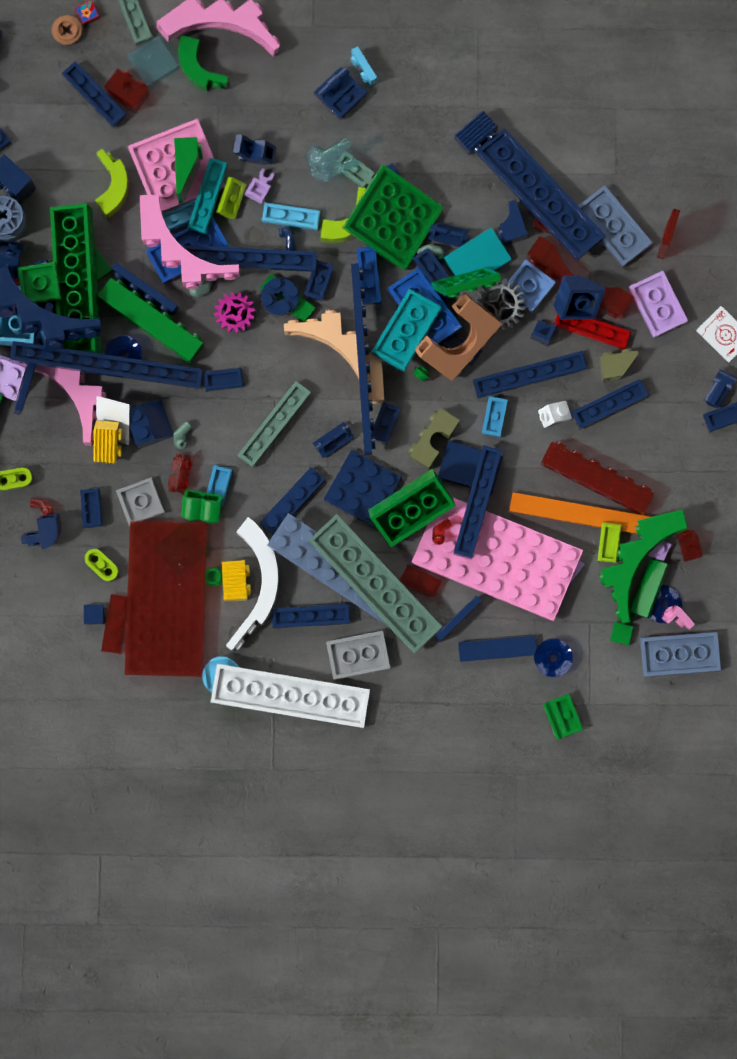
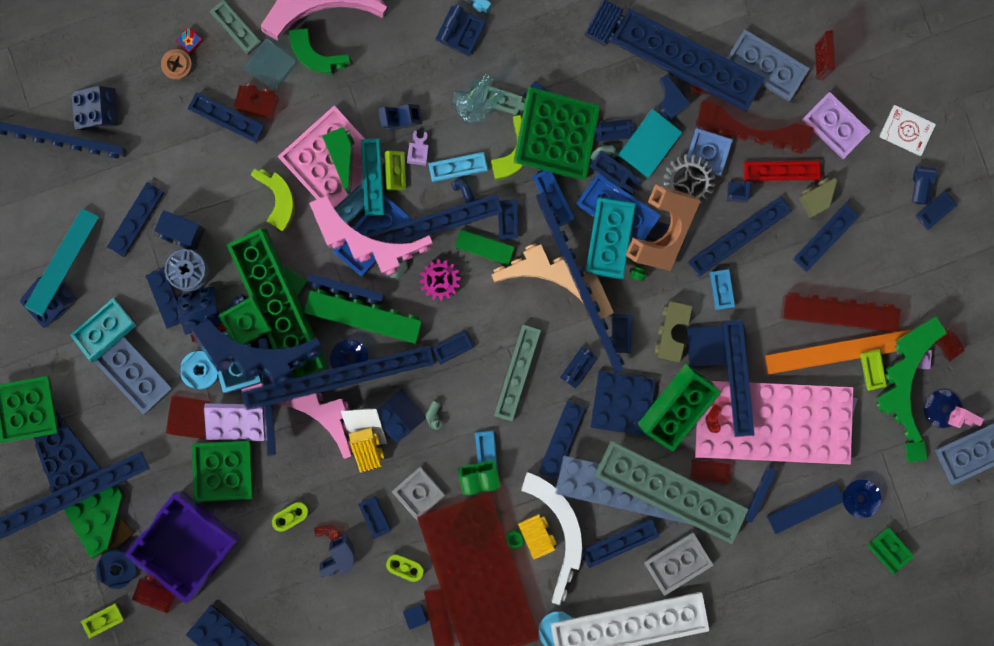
camera: 25 degrees left, 5 degrees up
clear red hinge [167,453,192,495] -> none
dark blue plate [261,278,299,317] -> none
green plate [431,268,501,297] -> none
white bracket [538,401,572,428] -> none
dark blue slope [553,275,606,320] -> none
green tile [630,559,669,619] -> none

